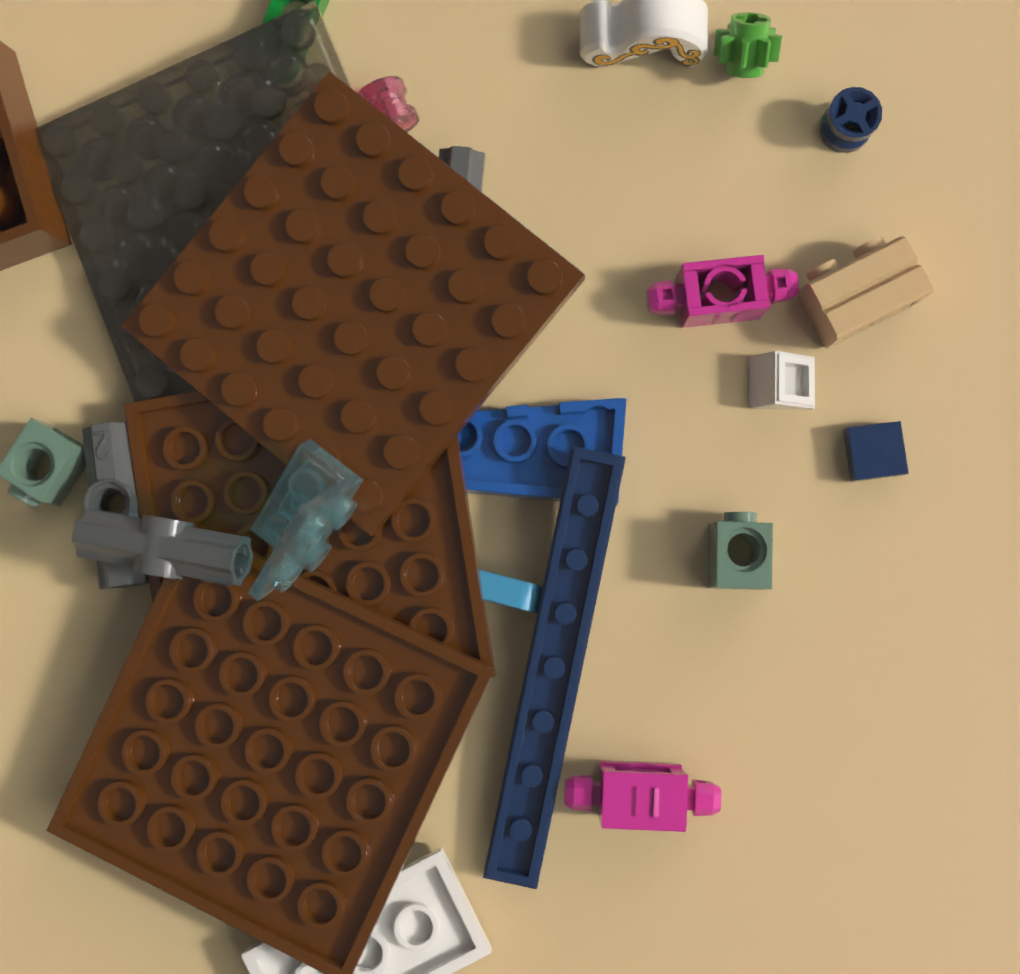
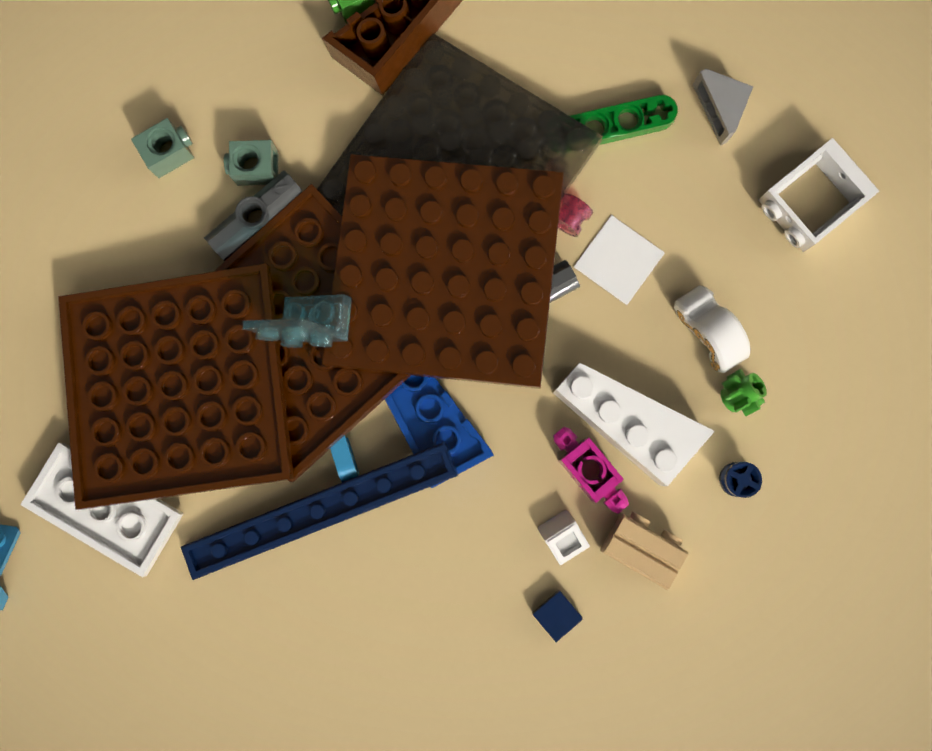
camera: 60 degrees right, 0 degrees up
dark grey piece [72,509,254,586] -> none
dark pink piece [564,761,722,832] -> none
sand green brick [708,512,773,590] -> none
none -> white wedge [553,363,715,486]
none -> white sticker [574,215,665,305]

